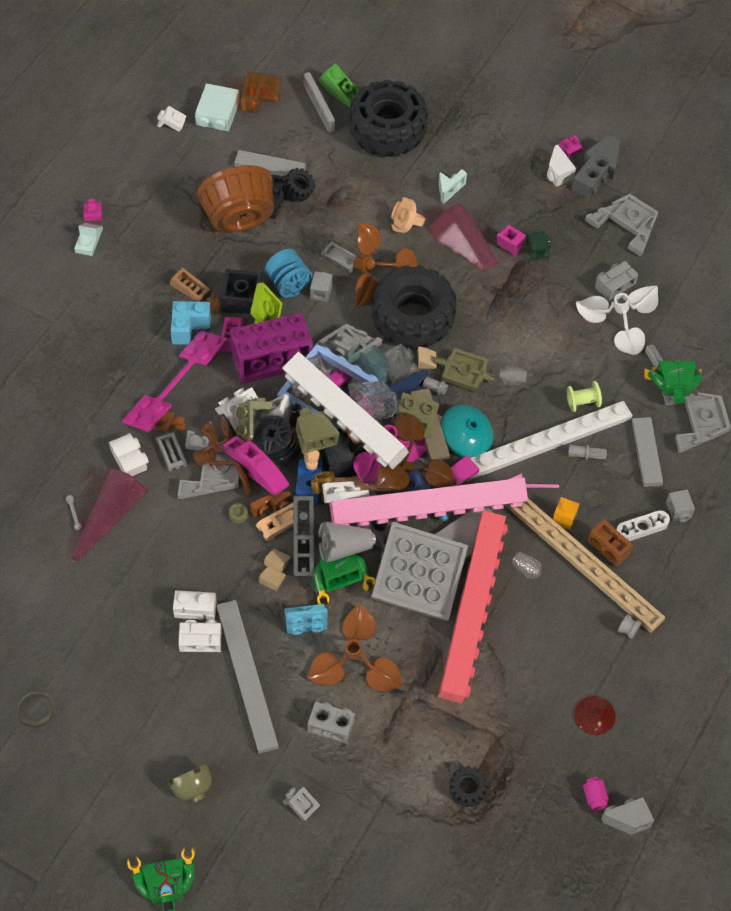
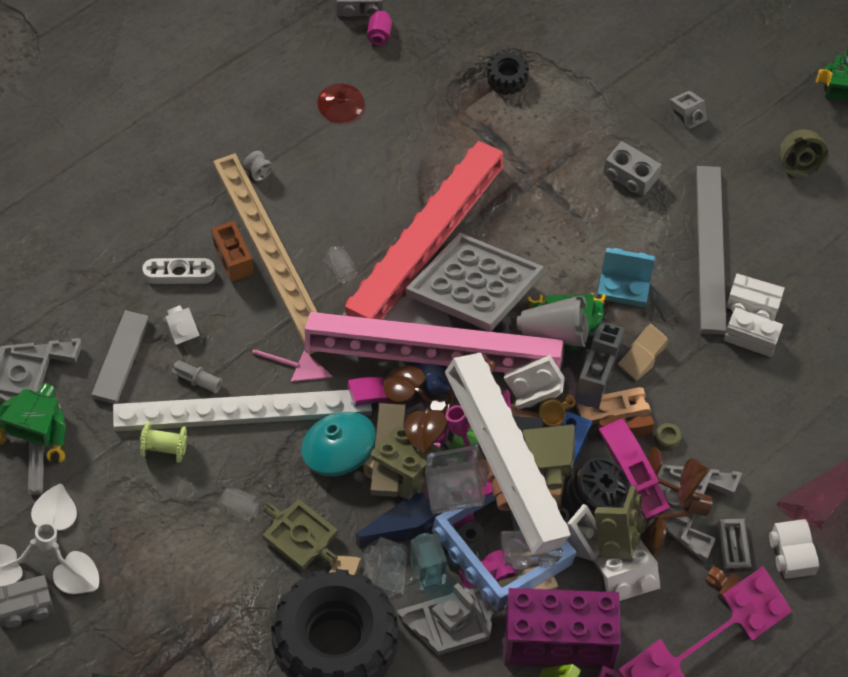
camera: 160 degrees left, 0 degrees up
dark orange plant [307,604,402,692] -> none
light grey pin [423,376,448,395] -> none
light orange brick [553,497,579,531] -> none
light grey brick [666,489,695,522] -> none
none -> white bracket [163,305,200,345]

